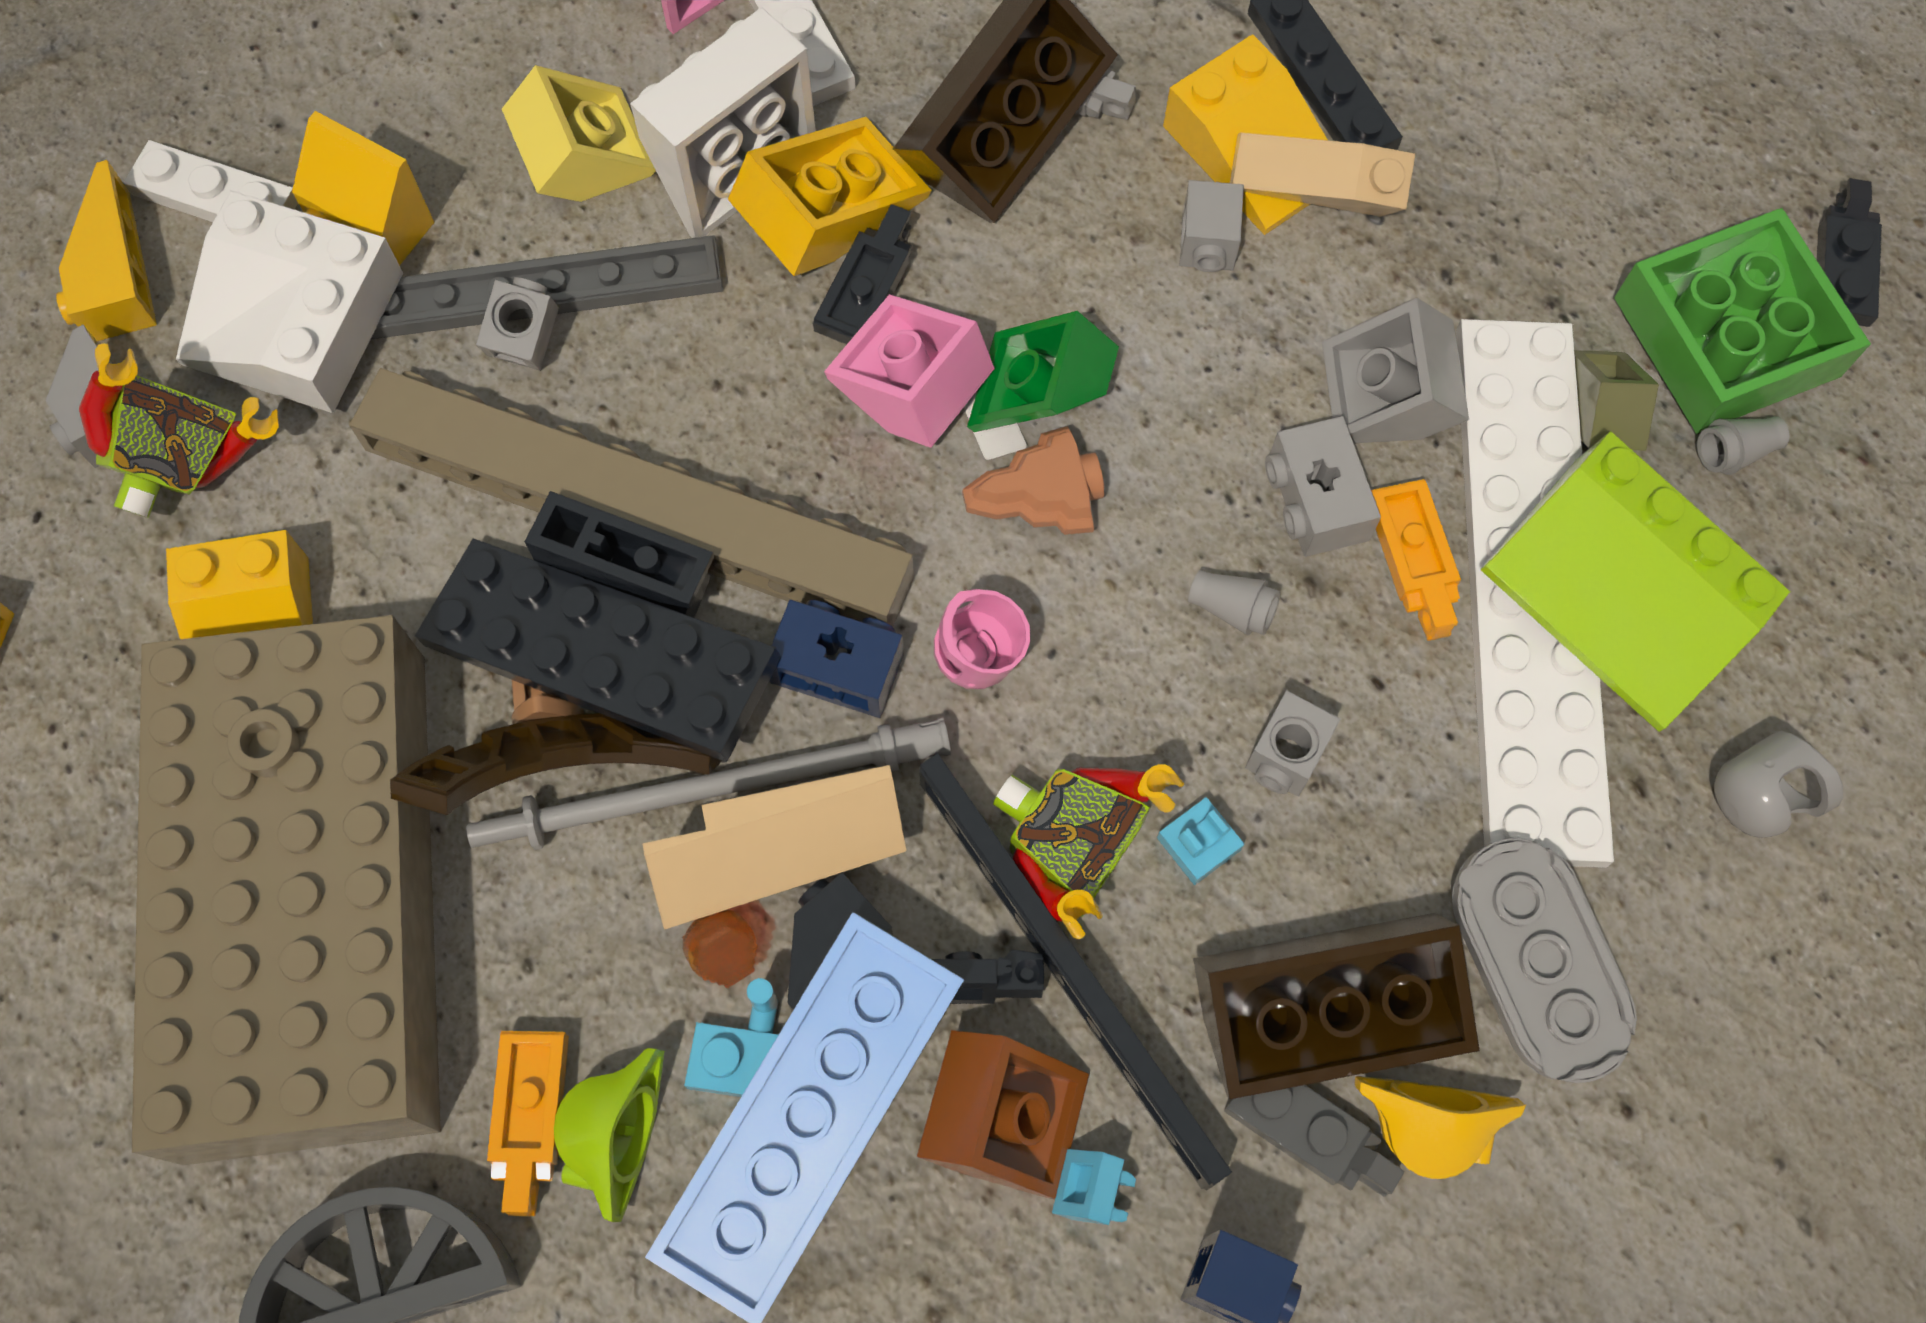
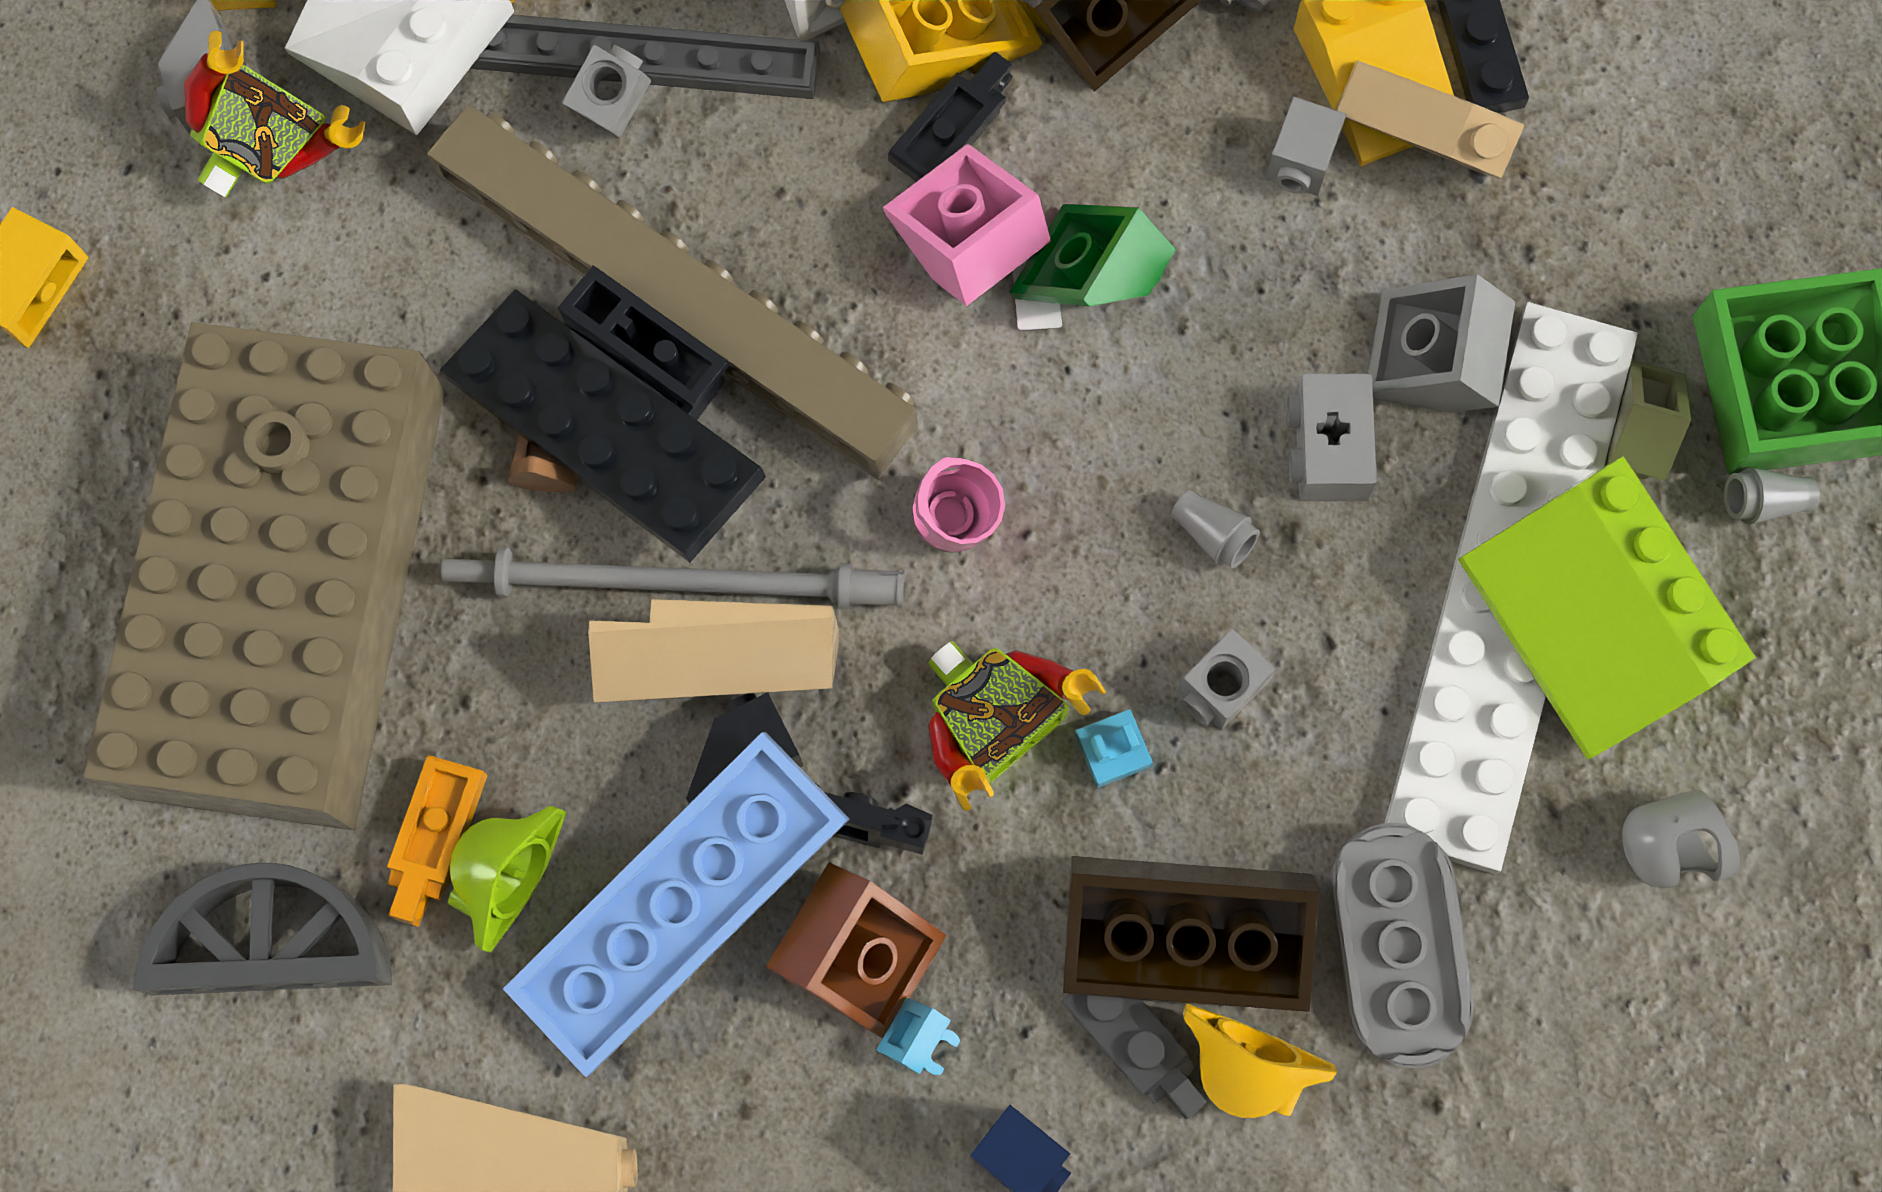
camera: 20 degrees right, 5 degrees up
yellow slope [166,530,313,639] -> none
dark brown tile [390,713,722,815] -> none
clear orange piece [682,909,758,988] -> none
medium azure plate [684,978,779,1097] -> none
dark blue brick [769,600,904,719] -> none
black tile [919,753,1232,1191] -> none
nougat rock [962,426,1104,535] -> none
light orange hinge [1371,479,1461,641] -> none

